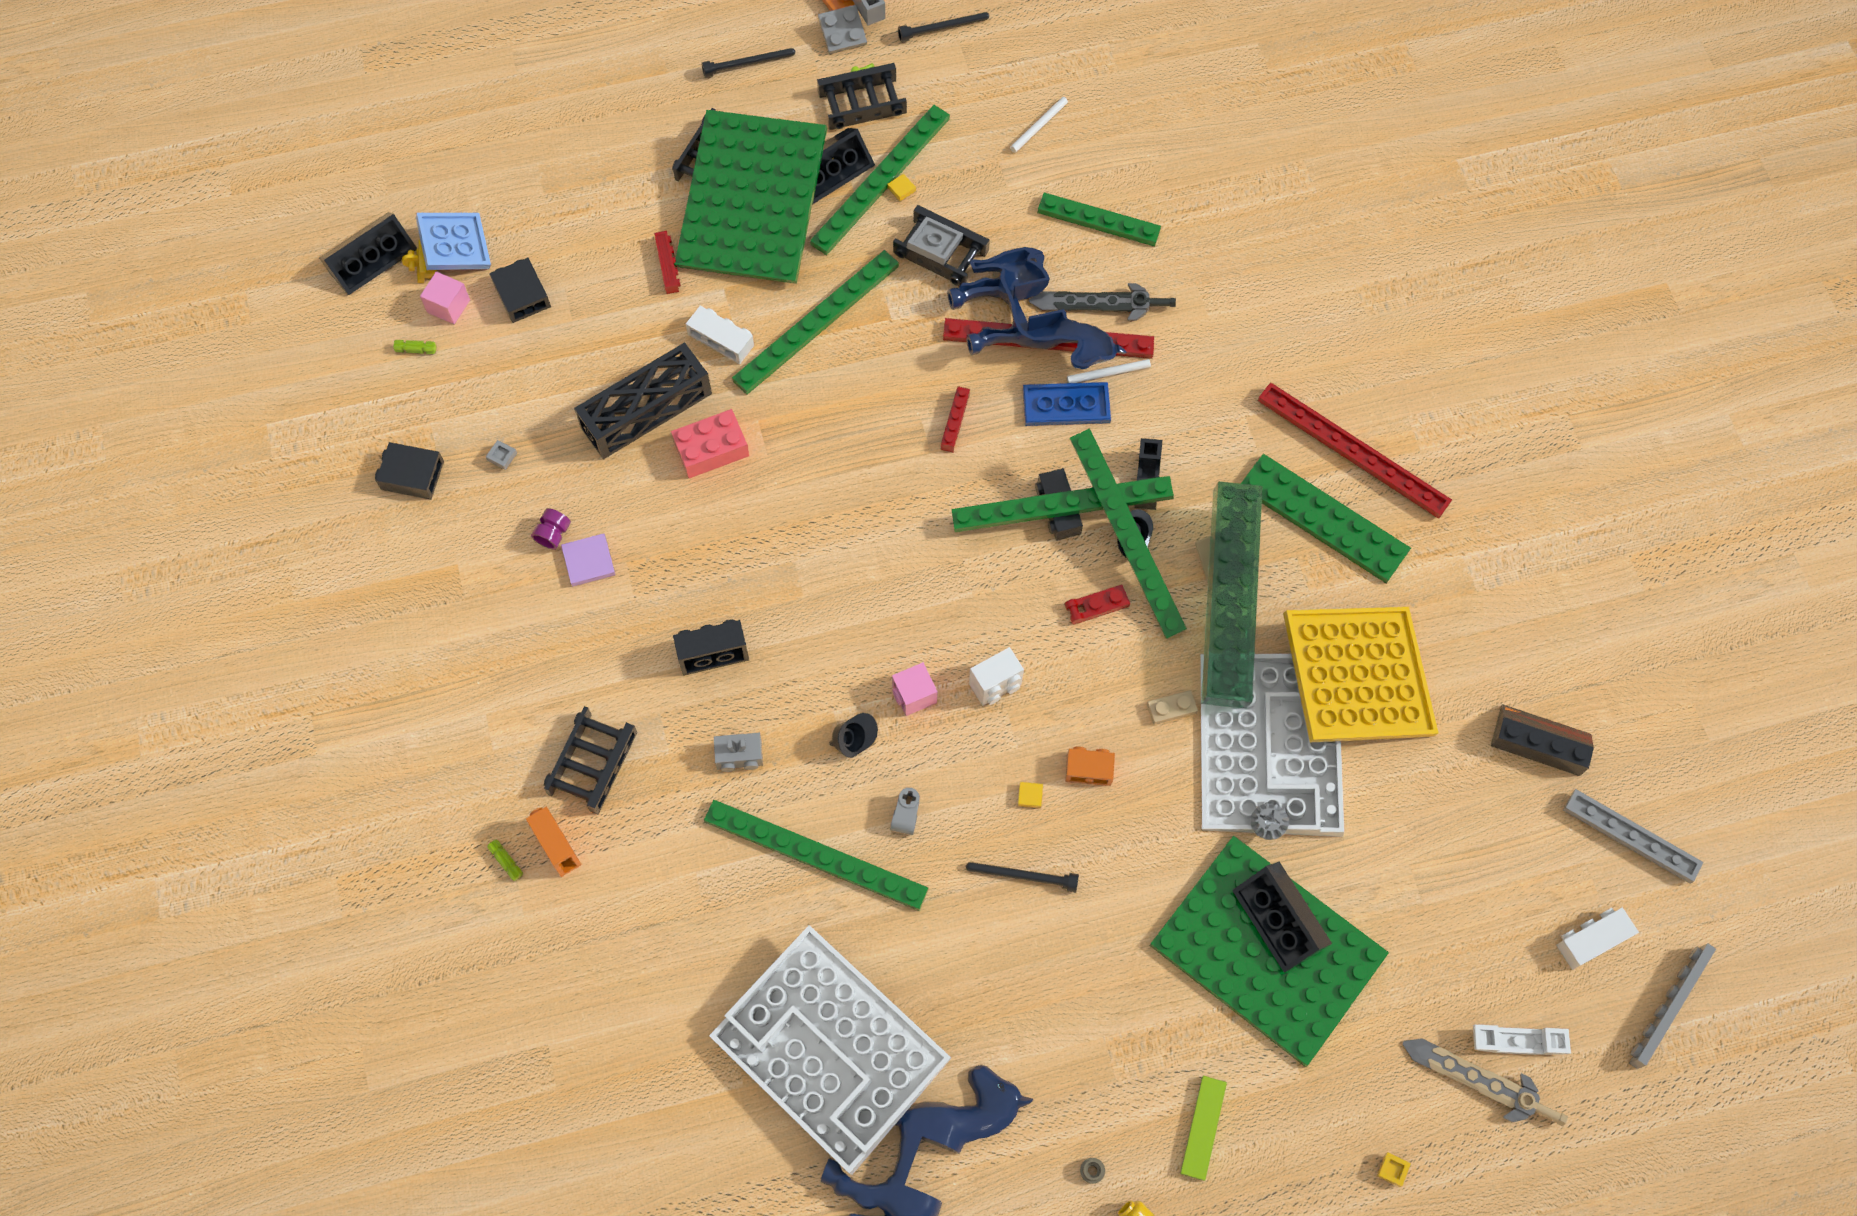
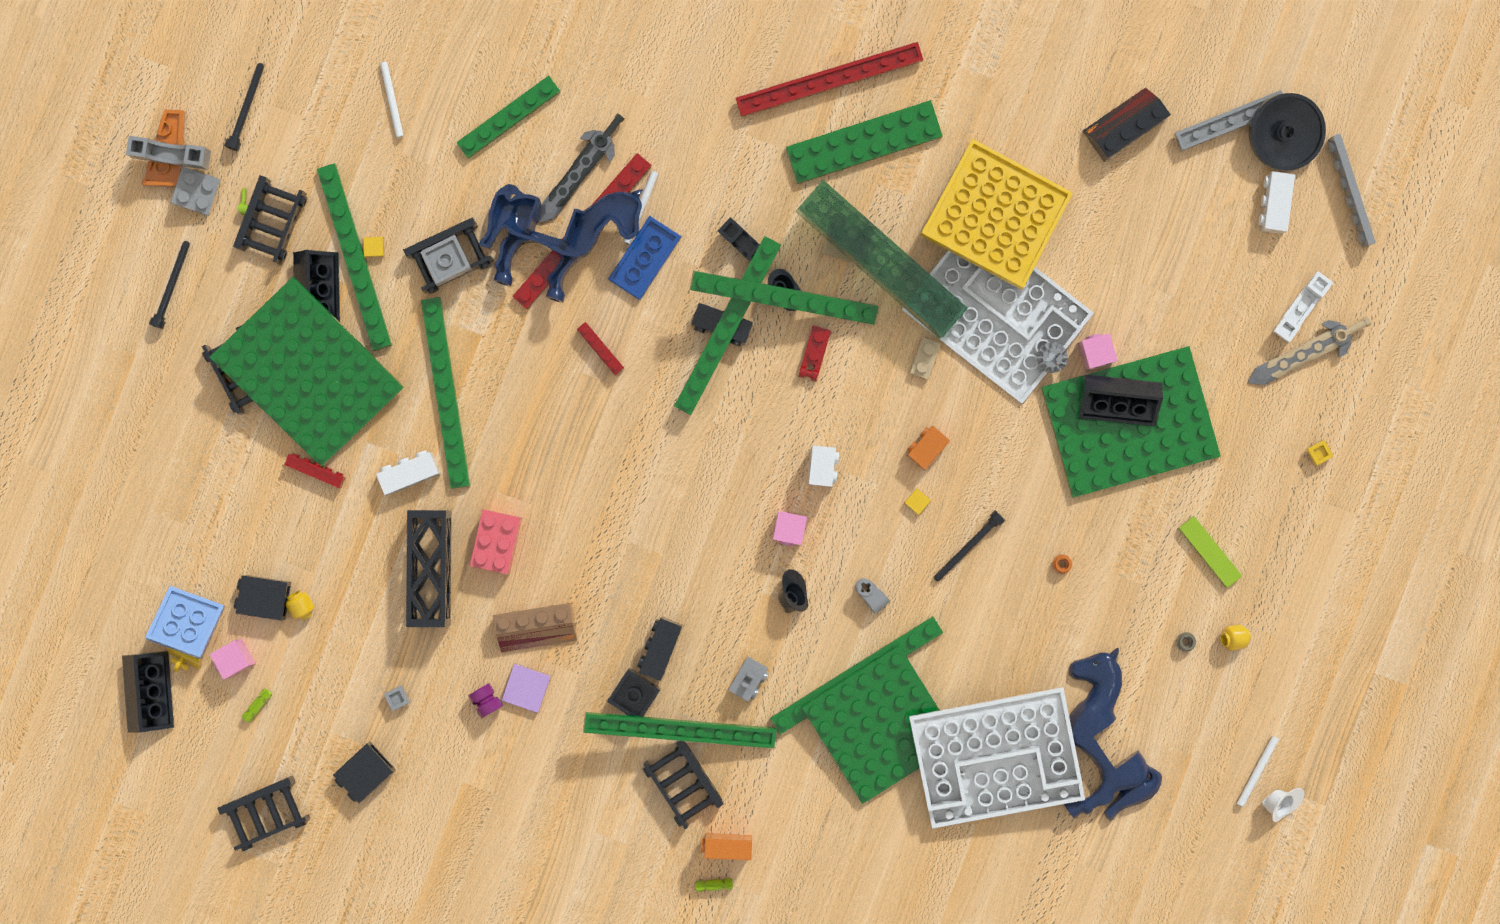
camera: 50 degrees left, 20 degrees up
none -> black fence [217,775,310,852]
none -> yellow head [286,590,315,620]
none -> medium nougat slope [493,603,577,652]
none -> green plate [583,712,777,748]
none -> black brick [607,667,661,717]
none -> green plate [801,645,939,804]
none -> orange plate [1053,555,1072,574]
none -> bright pink head [1078,333,1118,371]
none -> black dish [1249,93,1326,171]

